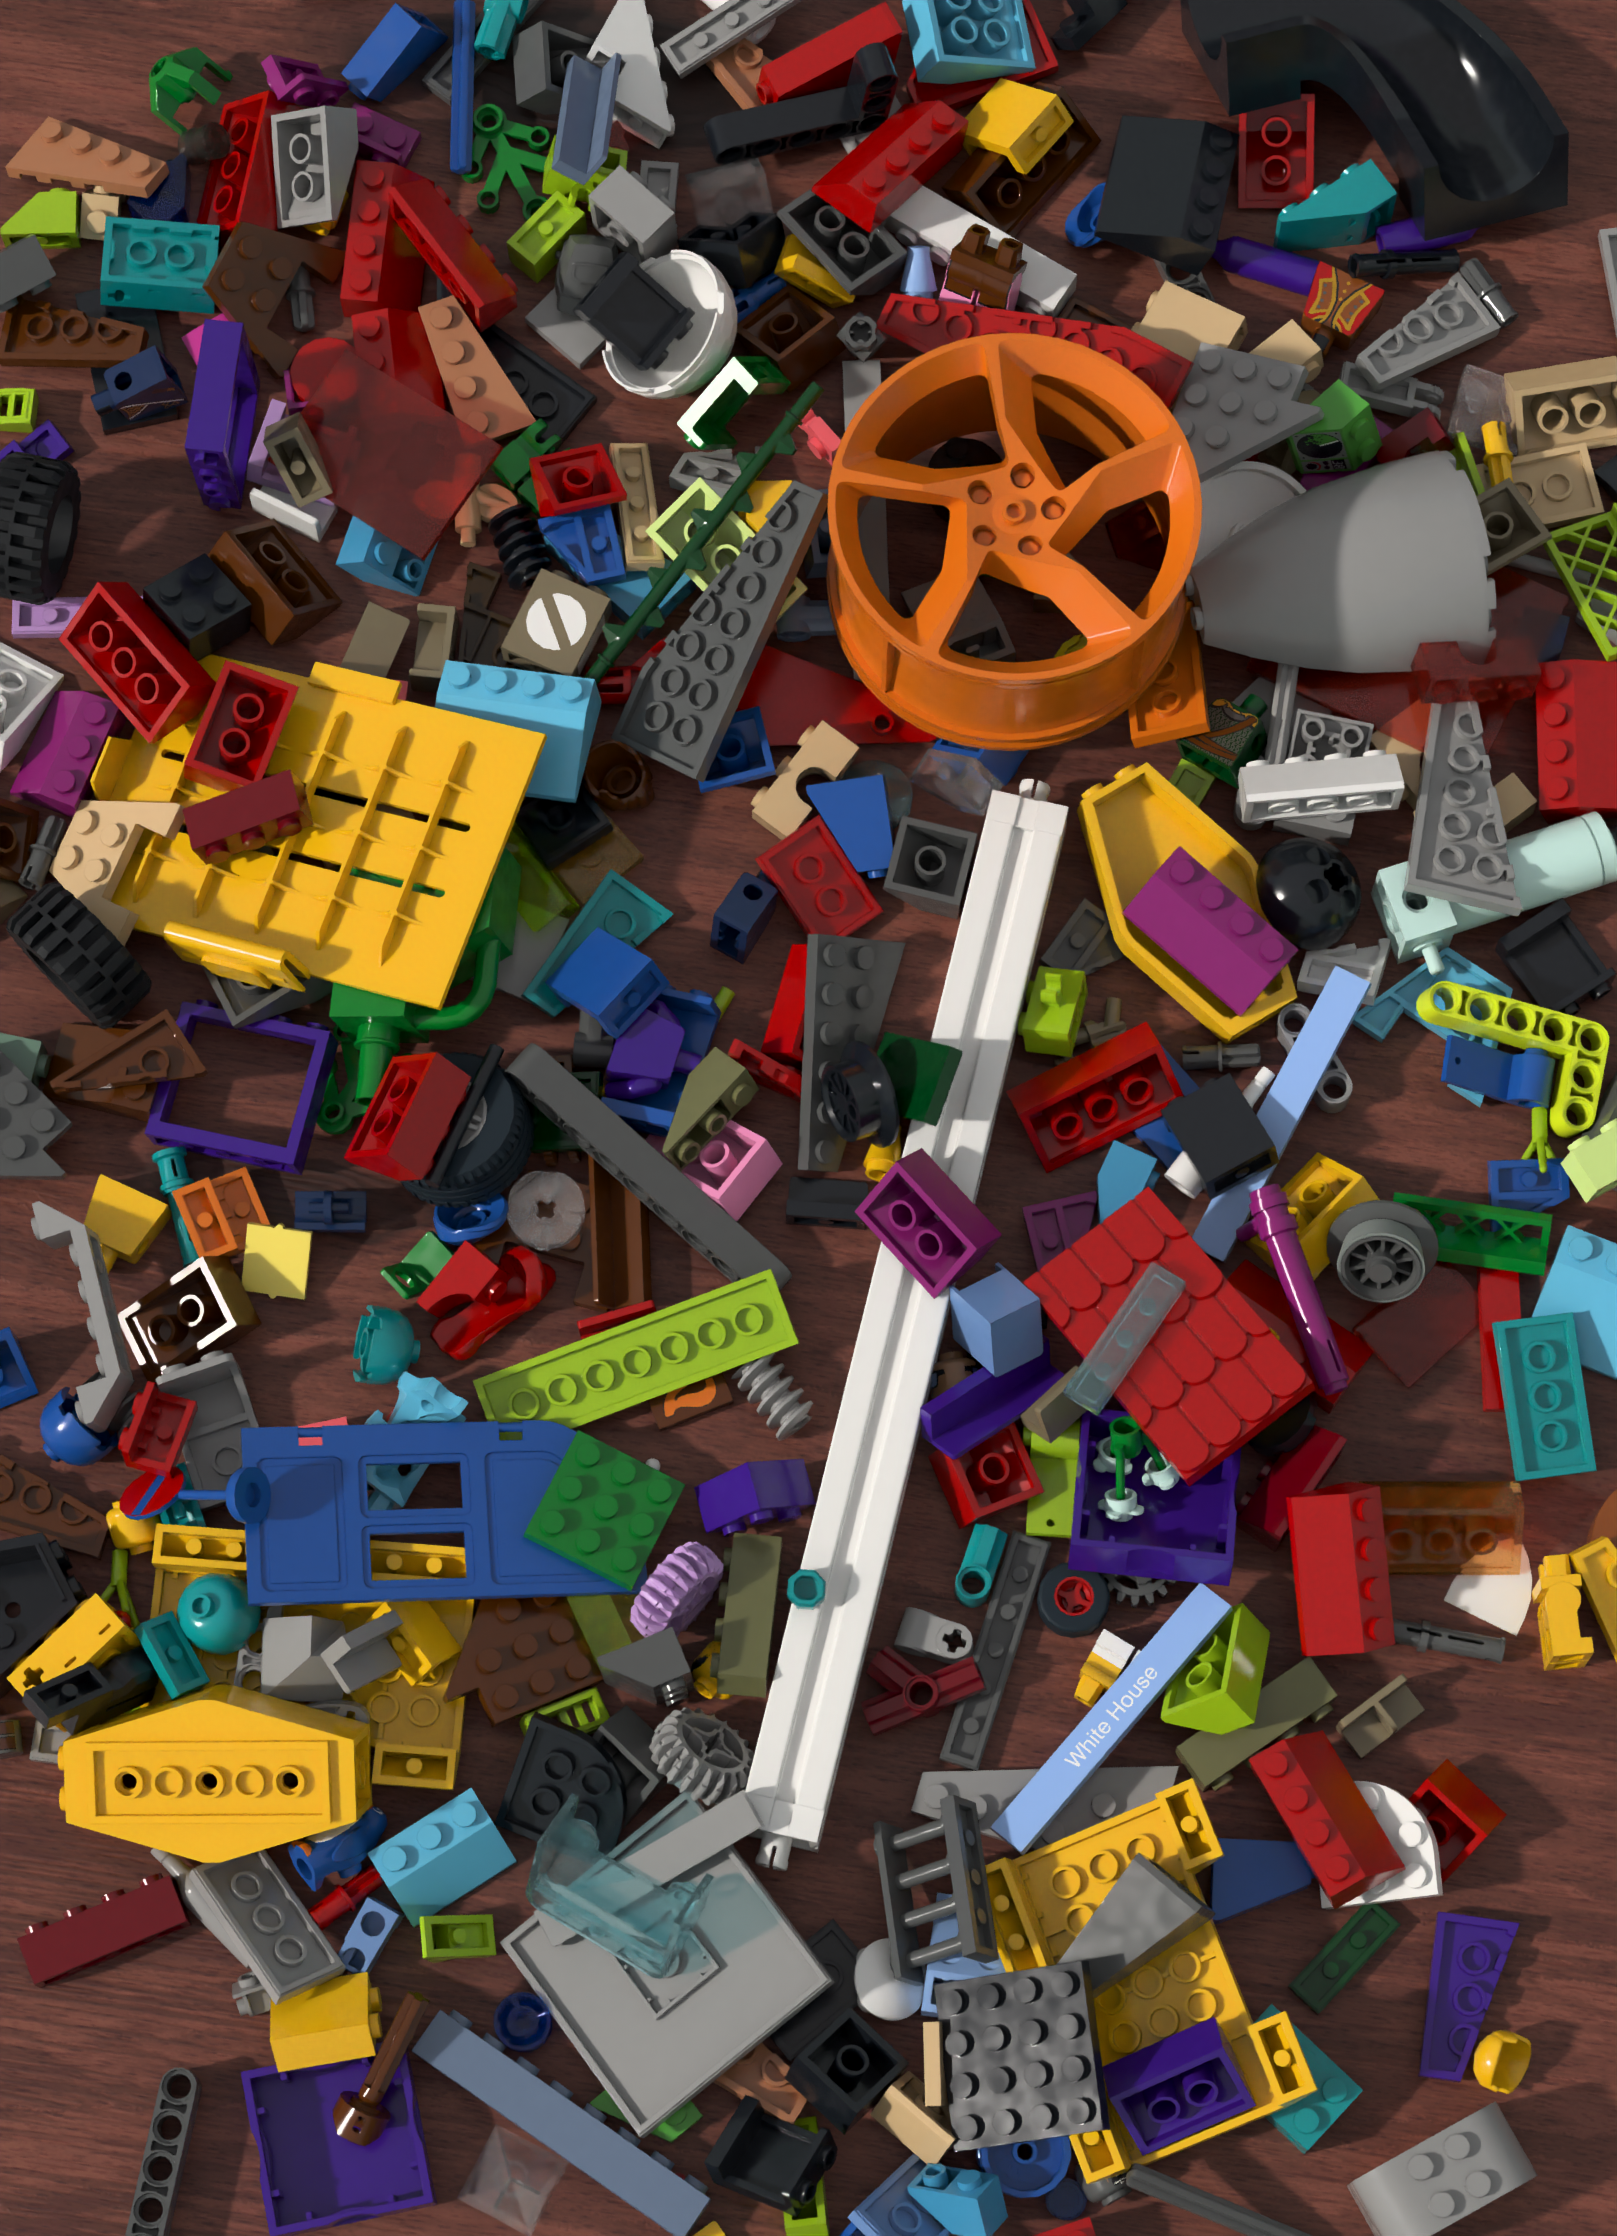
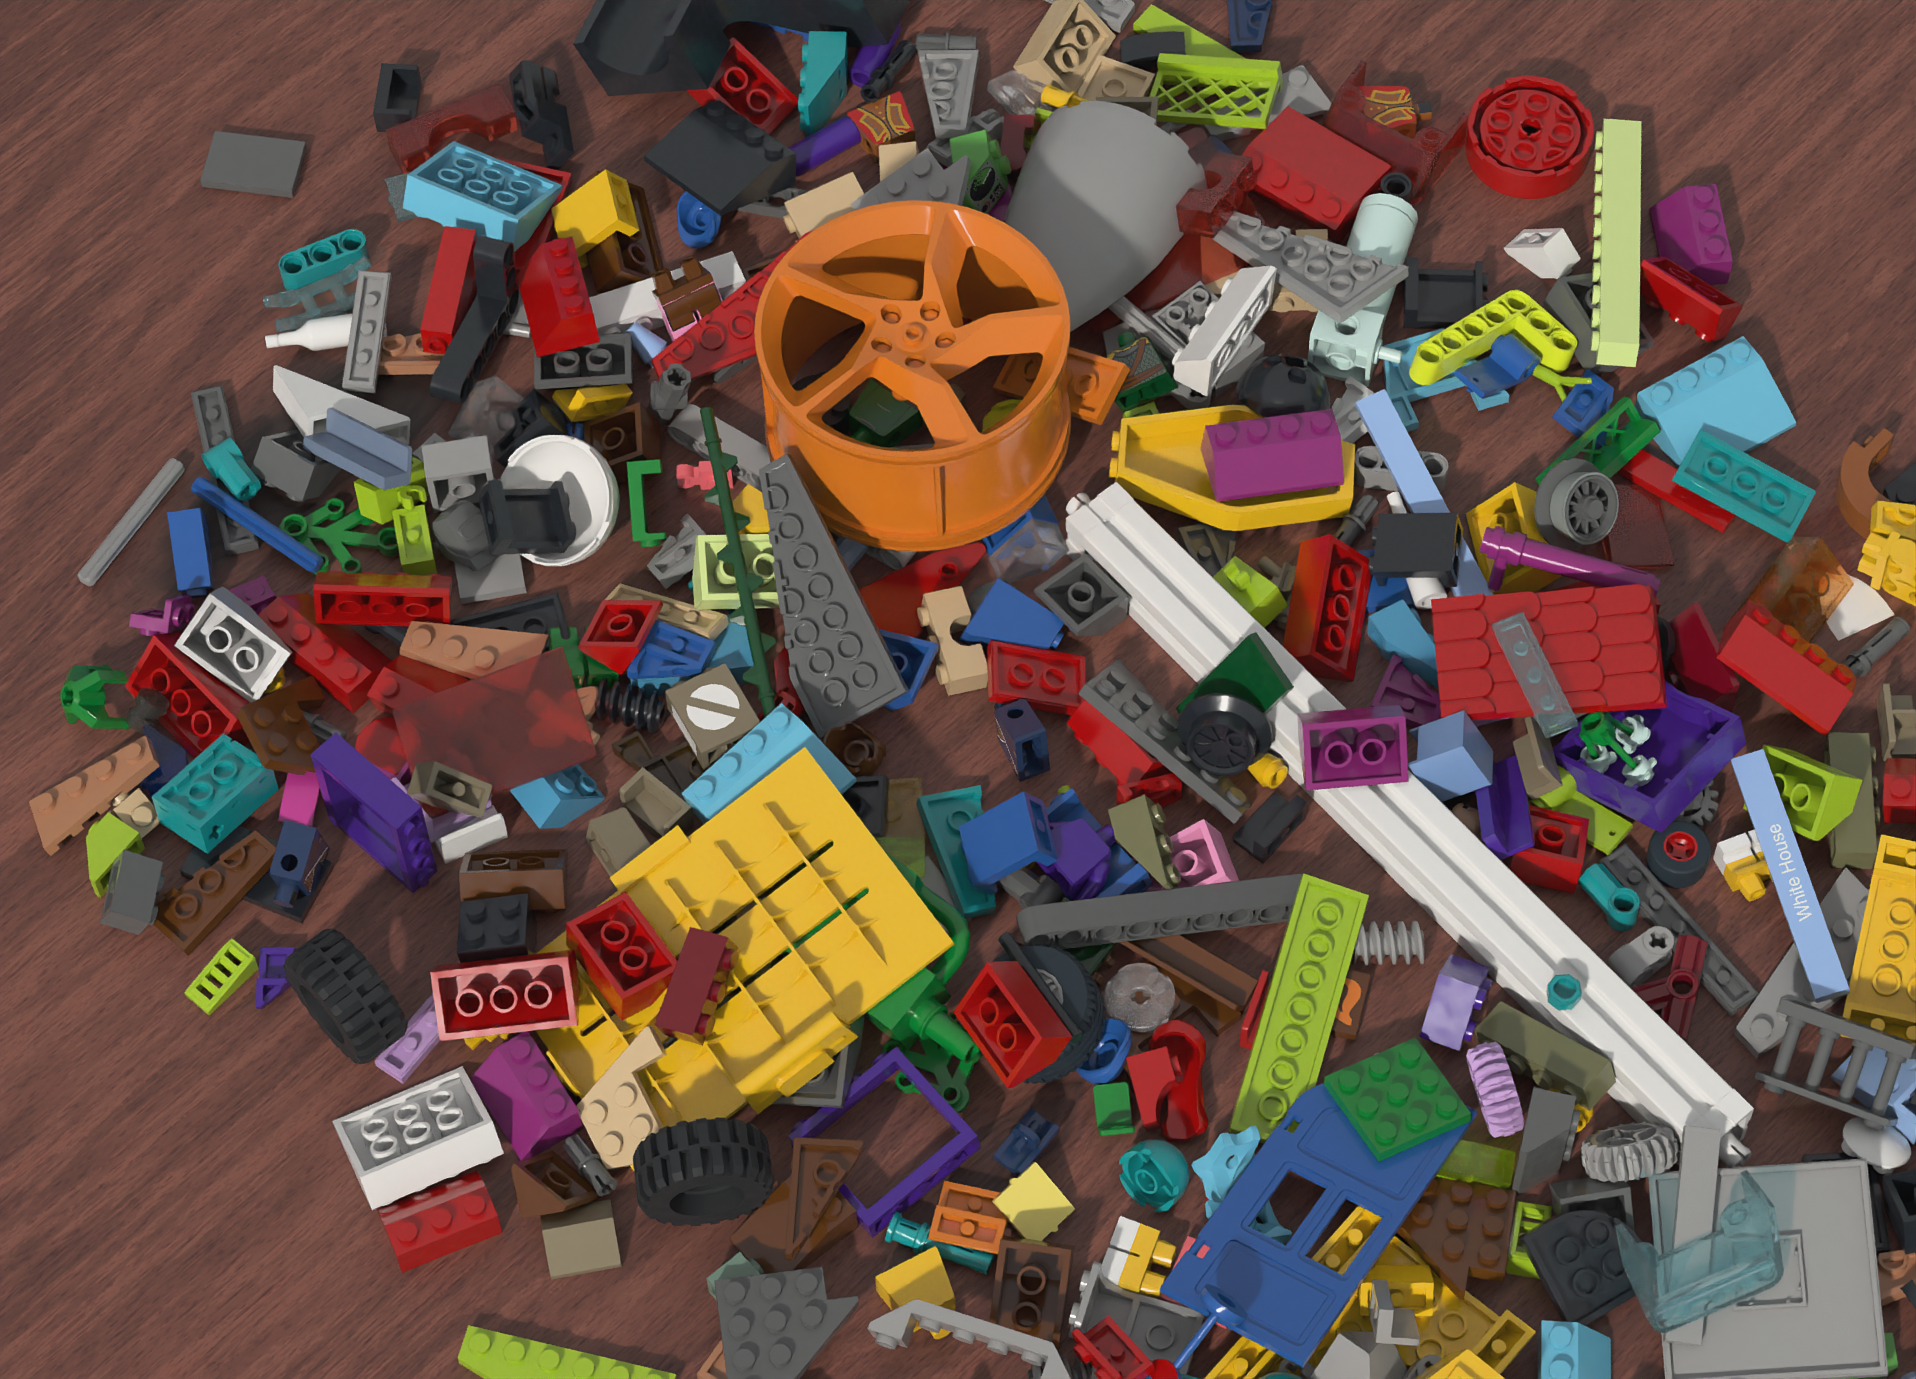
camera: 55 degrees left, 15 degrees down
none -> yellow hips [1101,1216,1177,1298]

